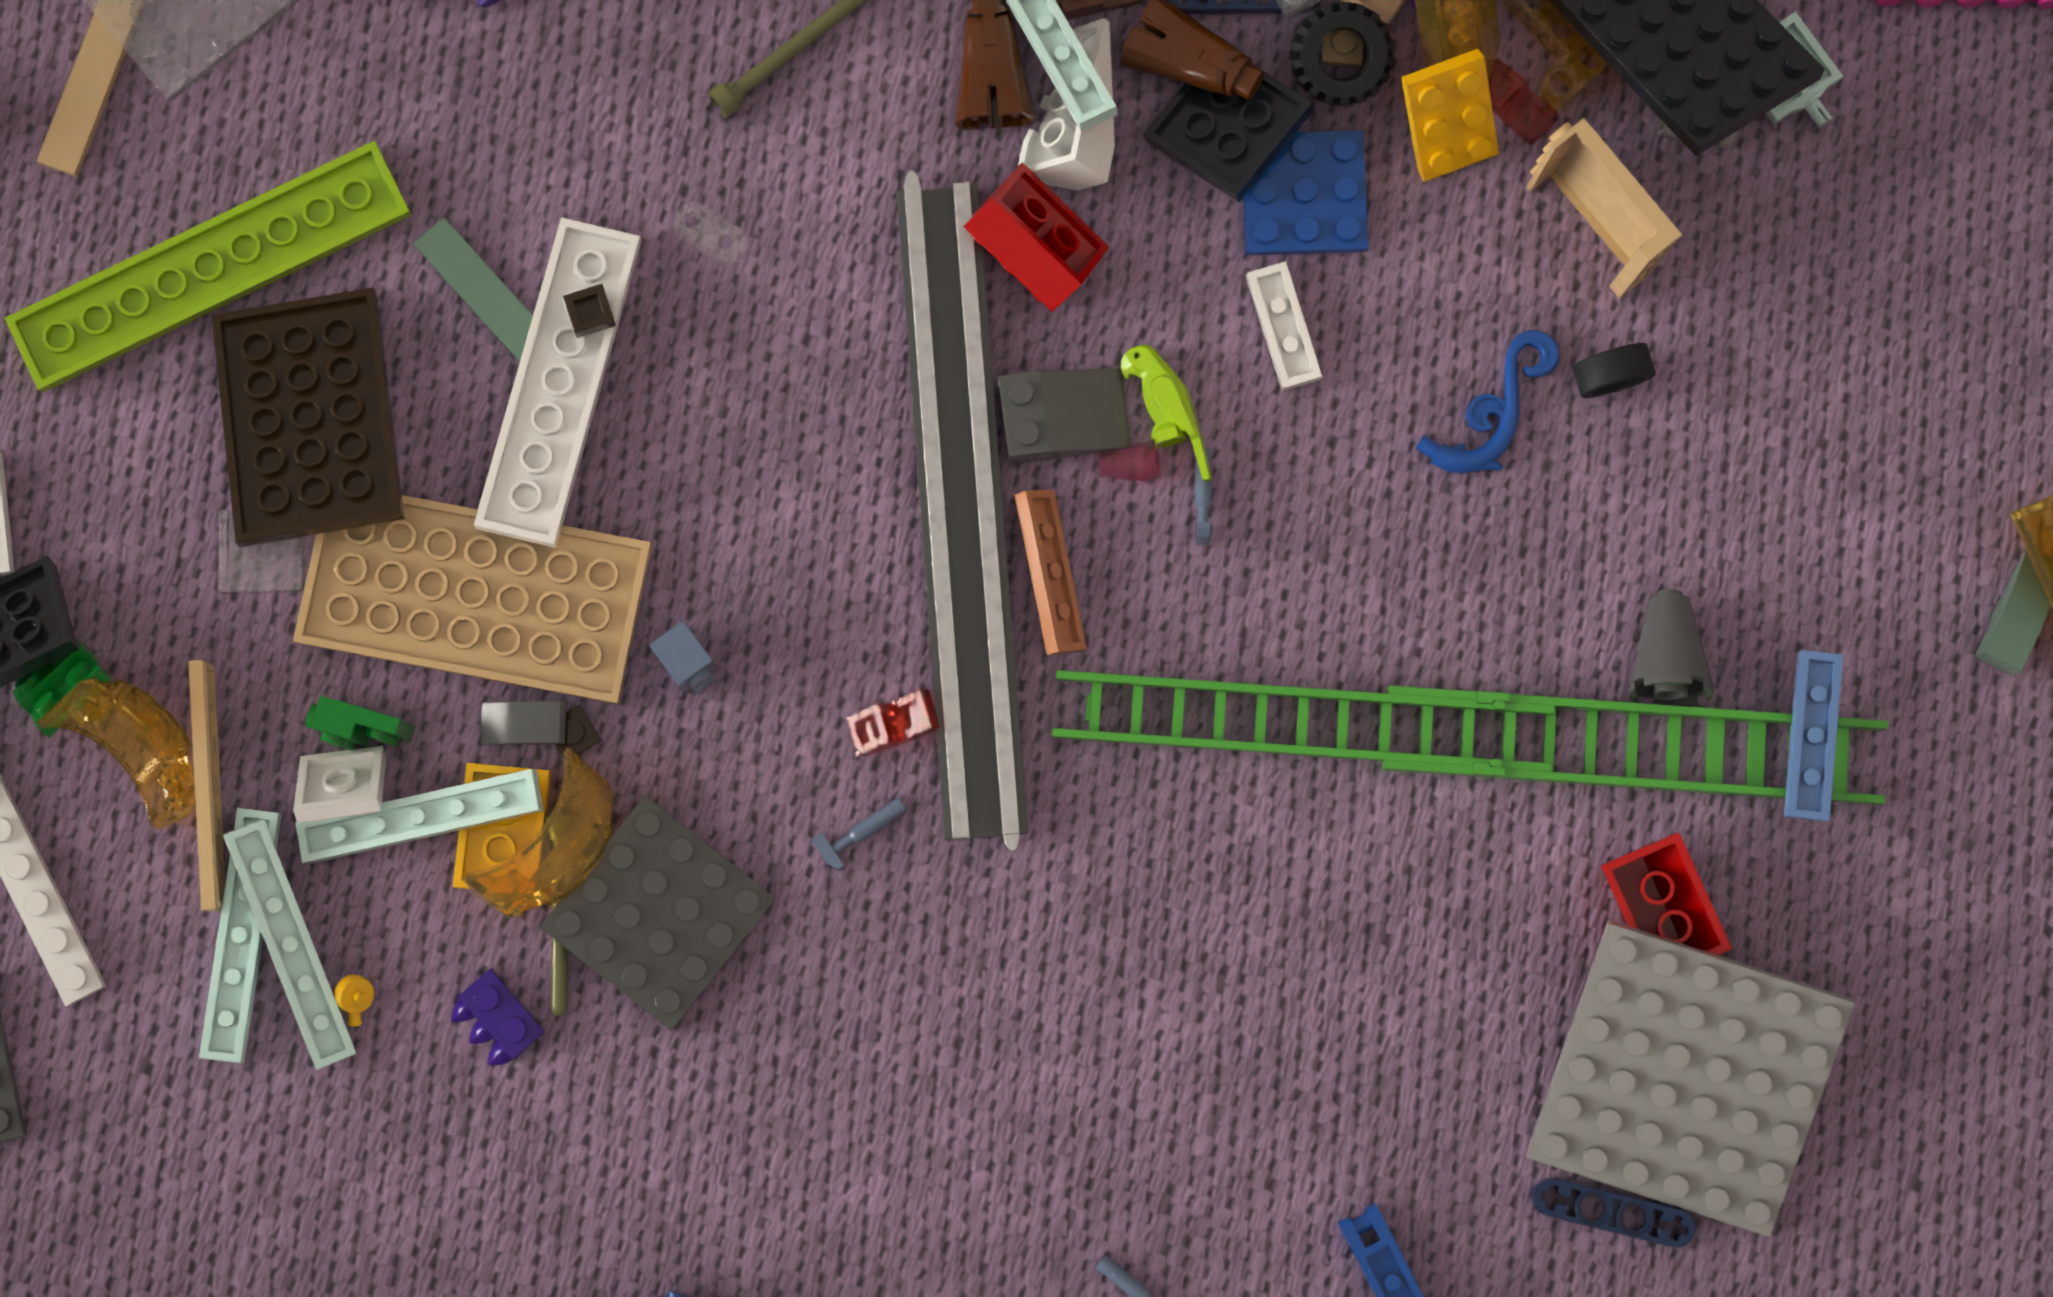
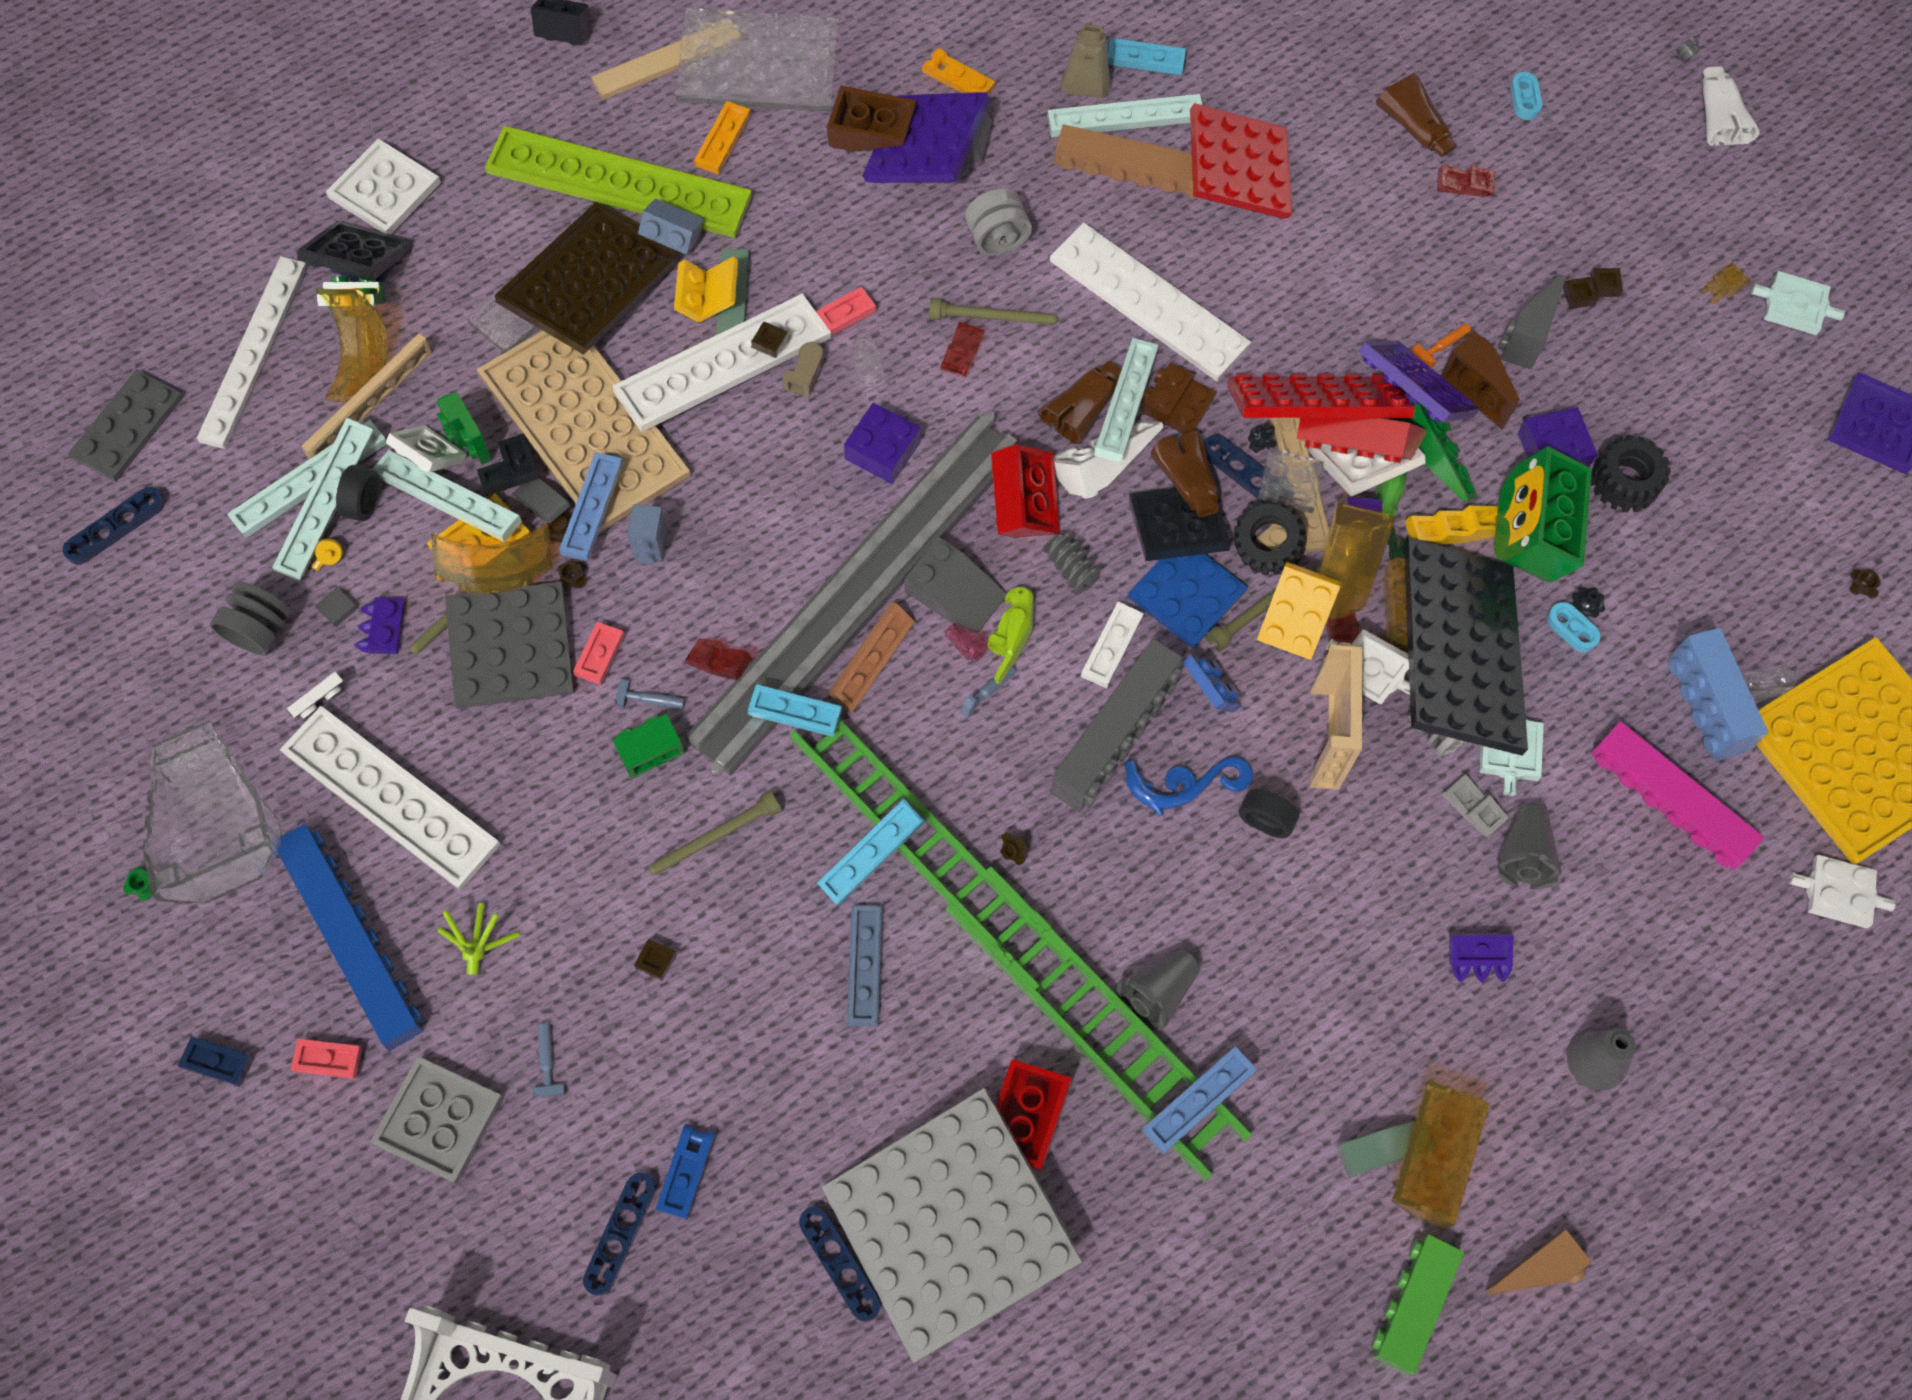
camera: 40 degrees right, 15 degrees down
none -> dark blue beam [62,487,165,565]
none -> dark grey wheel [210,581,291,656]
none -> white plate [280,706,501,891]
none -> white plate [287,672,343,719]
none -> dark grey tile [315,587,358,627]
none -> black tyre [336,465,380,522]
none -> lime plant [438,902,520,975]
none -> black plate [477,434,540,496]
none -> dark brown plate [558,561,586,590]
none -> medium blue plate [559,452,624,561]
none -> coral plate [573,622,625,685]
none -> green brick [612,714,685,779]
none -> dark brown plate [634,939,677,981]
none -> sand blue brick [638,198,704,255]
none -> olive piece [649,791,782,875]
none -> yellow bracket [674,256,738,322]
none -> light orange plate [694,101,751,175]
none -> medium azure plate [748,684,842,737]
none -> dark tan leg [783,342,824,398]
none -> coral plate [816,286,876,336]
none -> medium azure tile [817,799,926,905]
none -> dark purple brick [844,402,921,484]
none -> sand blue tile [847,905,882,1027]
none -> clear red slope [940,322,985,378]
none -> dark brown plate [1000,832,1029,865]
none -> dark grey piece [1042,532,1101,595]
none -> dark grey brick [1051,639,1183,812]
none -> blue plate [1183,655,1242,713]
none -> olive piece [1205,566,1315,652]
none -> white plate [1326,629,1410,704]
none -> light grey slope [1441,774,1509,837]
none -> dark purple plate [1449,933,1514,982]
none -> dark grey cone [1498,803,1561,890]

